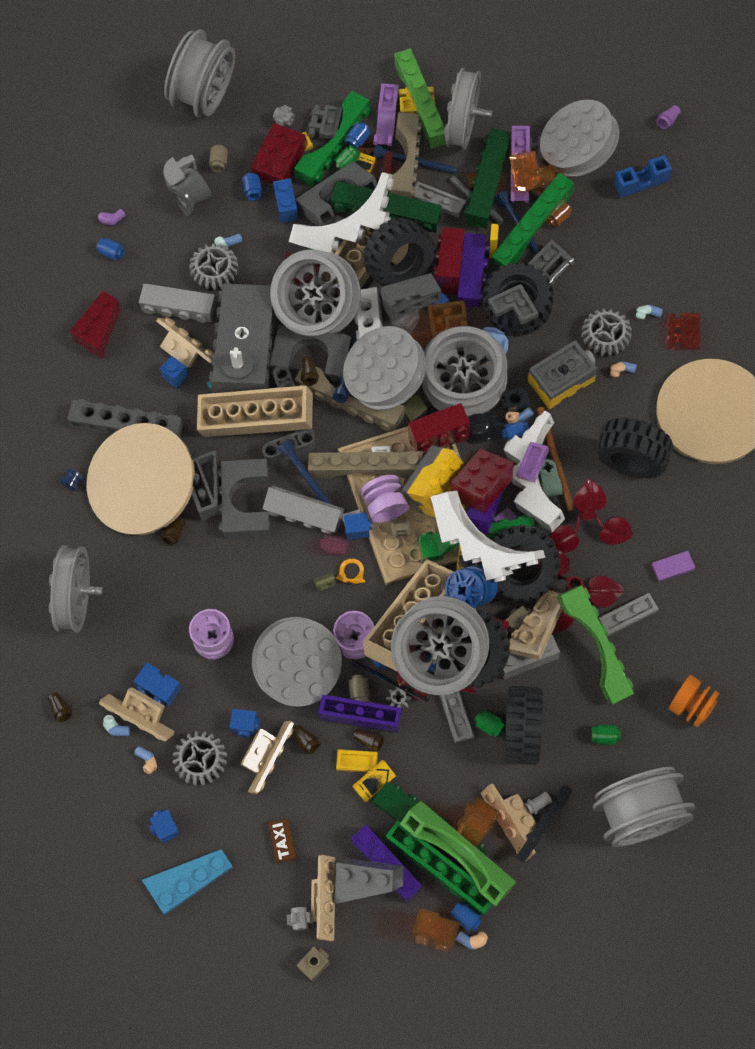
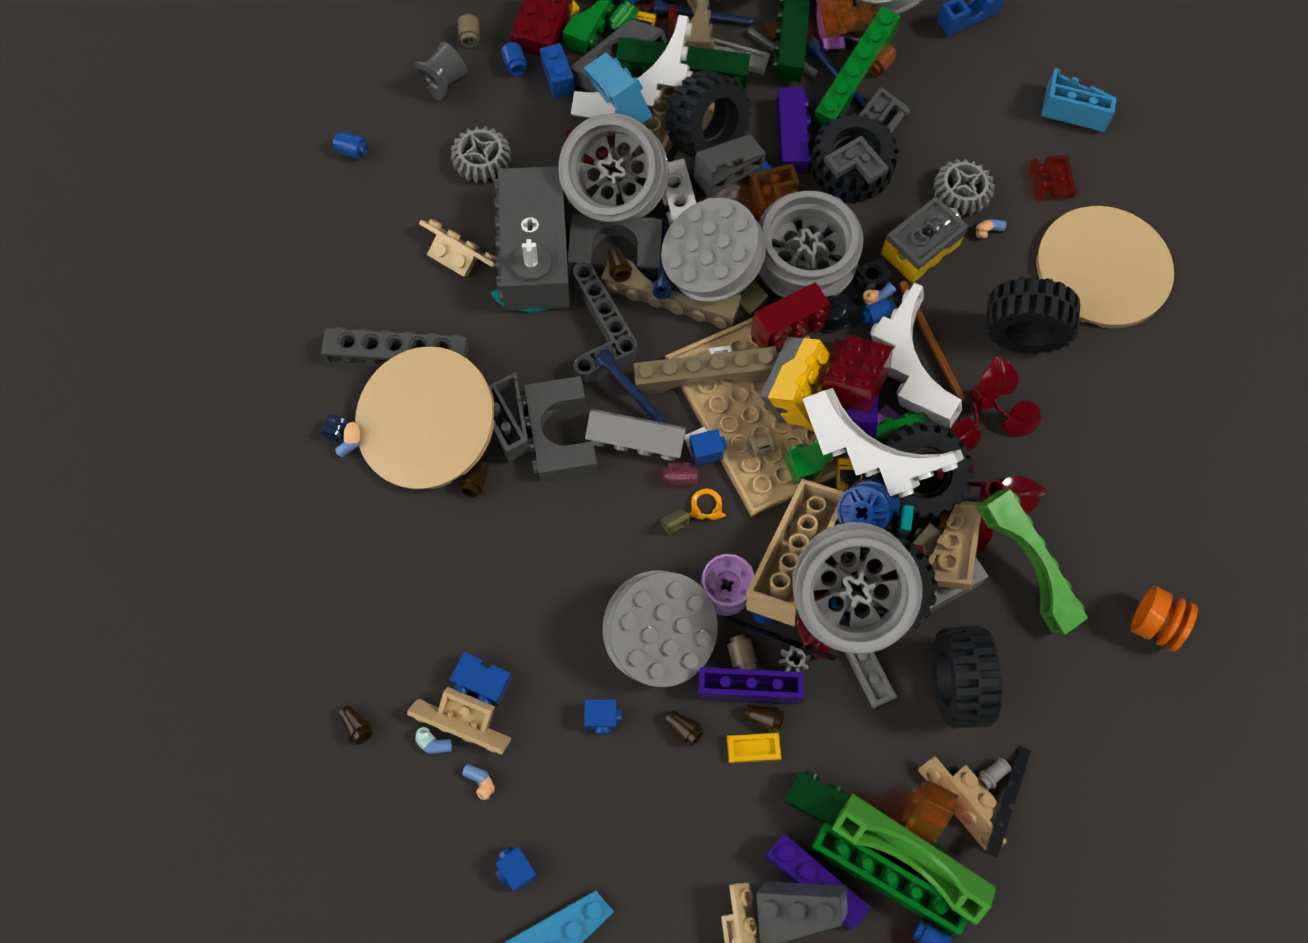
camera: 15 degrees left, 0 degrees up
light grey wheel [49,545,103,633] -> none
dark red wedge [70,291,121,359] -> none
medium lavender arm [98,209,126,225] -> none
light grey brick [139,284,217,323] -> none
blue brick [159,356,188,388] -> none
light grey brick [163,155,197,192] -> none
light grey gear [173,732,227,786] -> none
lavender wheel [189,609,234,660] -> none
tan brick [197,386,313,437] -> none
medium blue arm [215,234,242,248] -> none
tan bracket [240,721,294,794] -> none
reddish brown tile [268,818,297,864] -> none
yellow tile [352,760,396,802] -> none
lavender wheel [361,475,410,523] -> none
dark red brick [434,227,465,295] -> none
green brick [475,709,505,738] -> none
yellow tile [489,224,499,258] -> none
medium lavender tile [516,442,549,482] -> none
sand green piece [538,459,563,497] -> none
green brick [591,724,621,745] -> none
light grey wheel [593,767,695,847] -> none
light grey tile [598,593,659,637] -> none
arm [636,305,663,319] -> none
medium lavender tile [651,551,695,582] -> none
none -> arm [335,422,360,458]
none -> dark azure wedge [584,53,653,123]
none -> teal tile [889,505,914,539]
none -> dark azure wedge [1041,68,1117,132]

